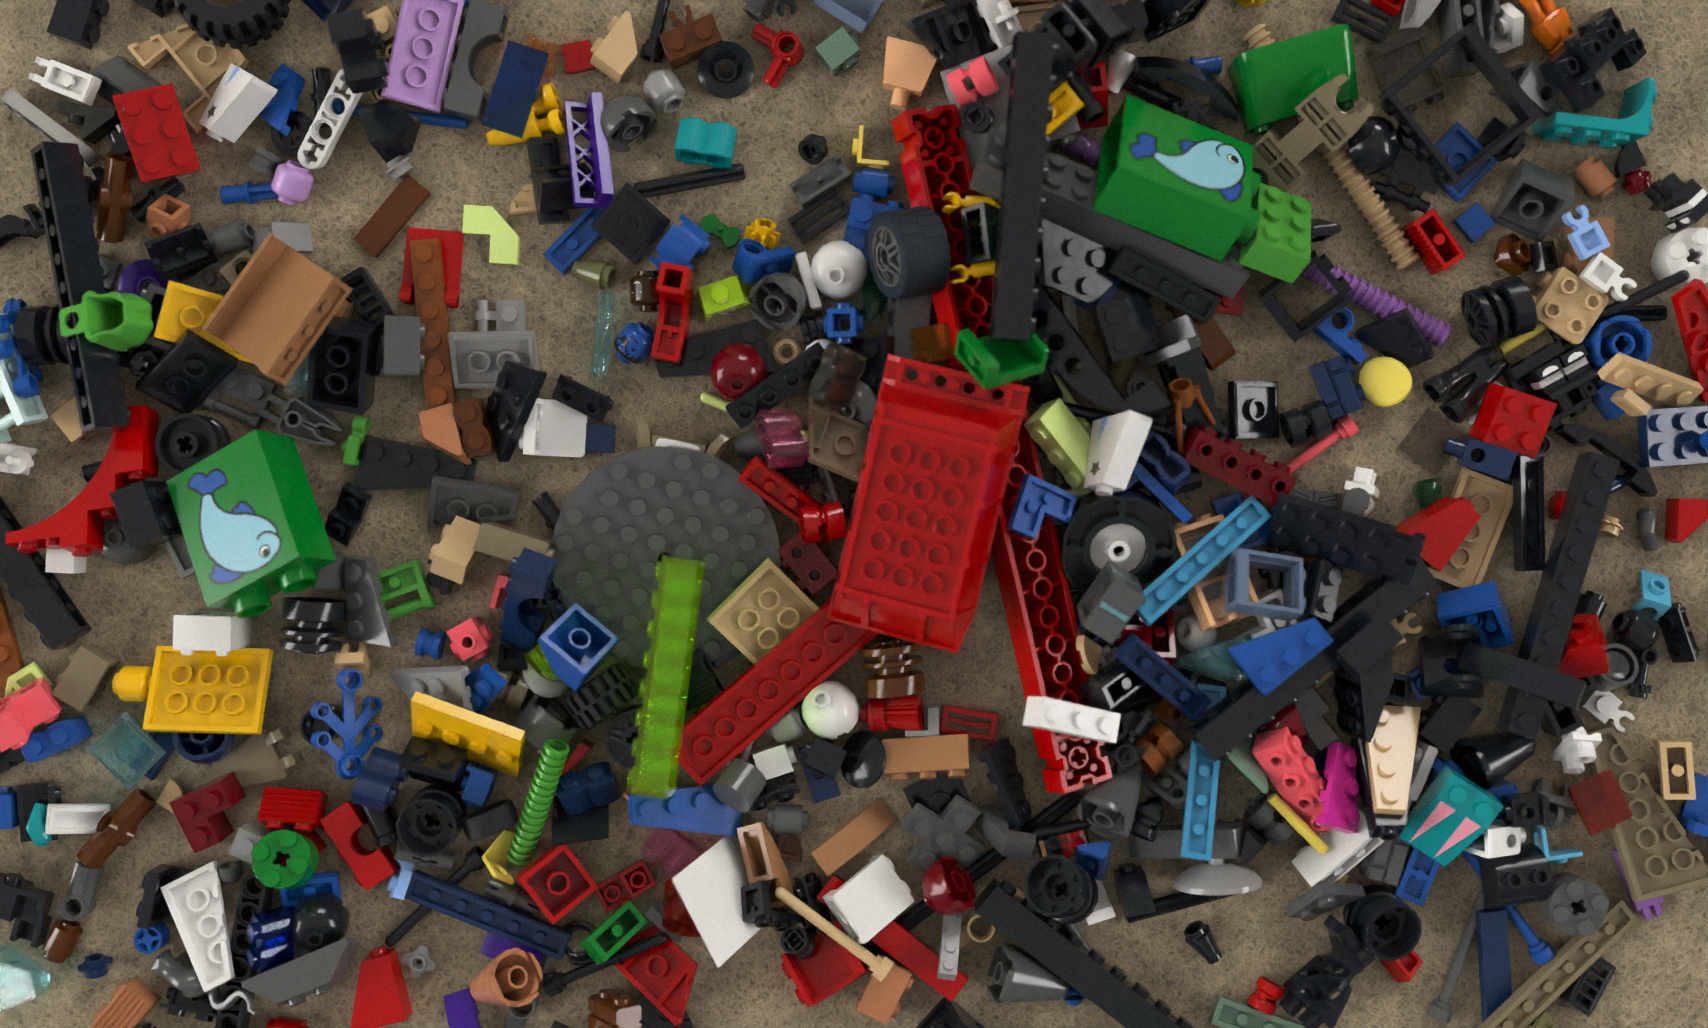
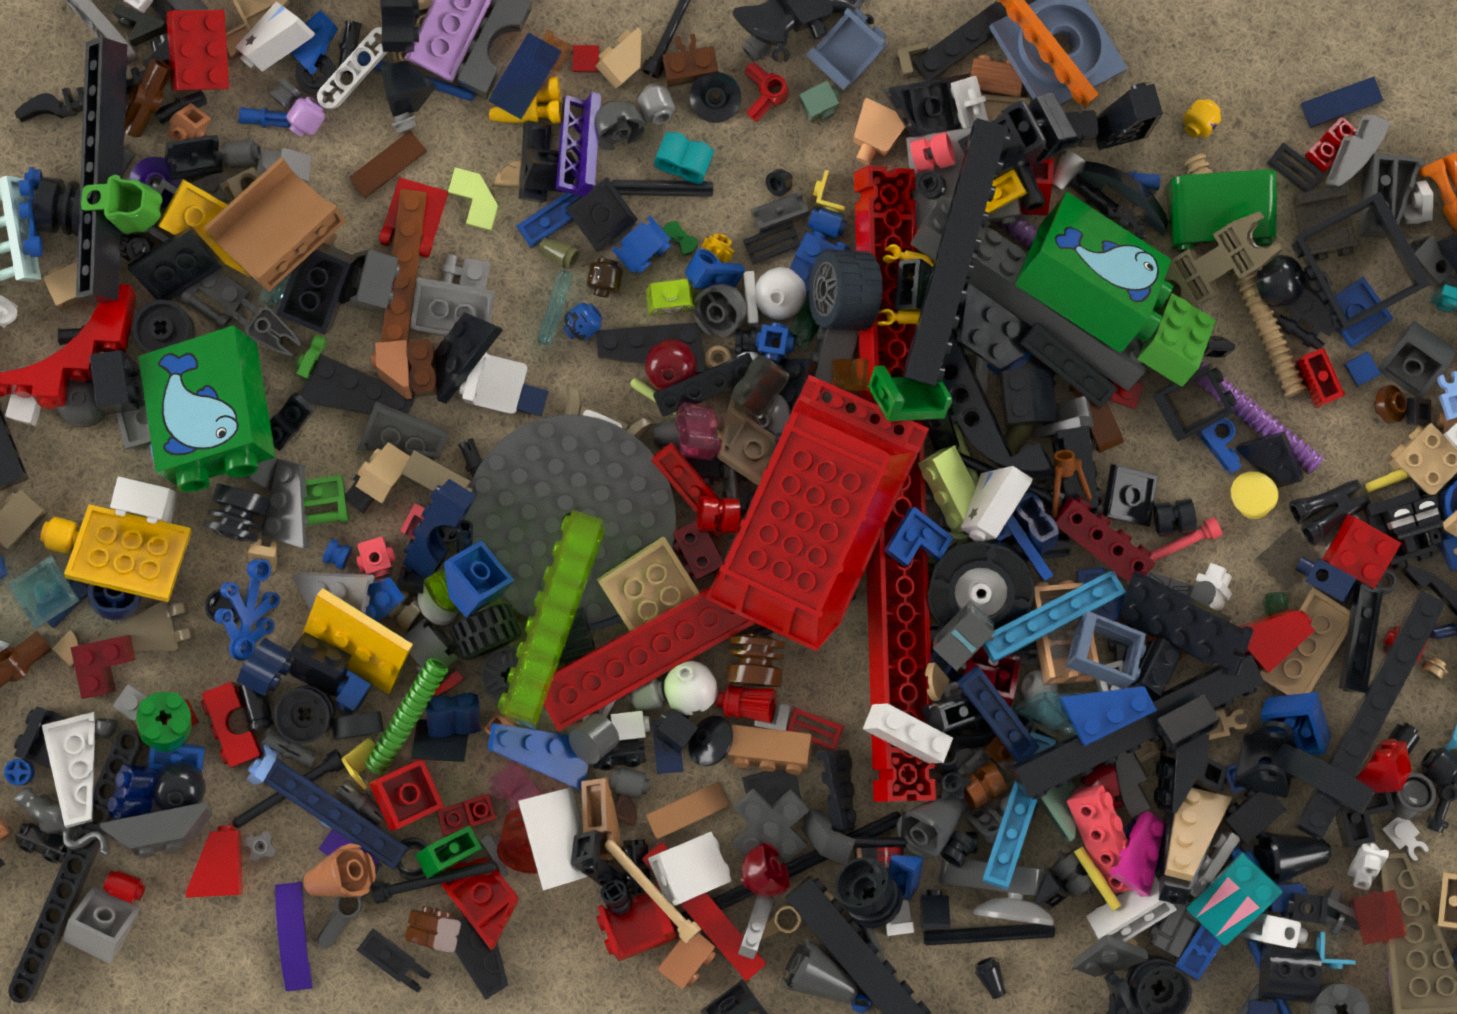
camera: 10 degrees right, 5 degrees down
red brick [258,786,328,833] -> none
black slope [340,267,396,324] -> none
black hinge [552,374,614,423] -> none
red arch [650,262,694,364] -> none
dark blue brick [1309,354,1367,420] -> none
black wheel [1461,275,1537,348] -> none
black bracket [1476,117,1528,162] -> none

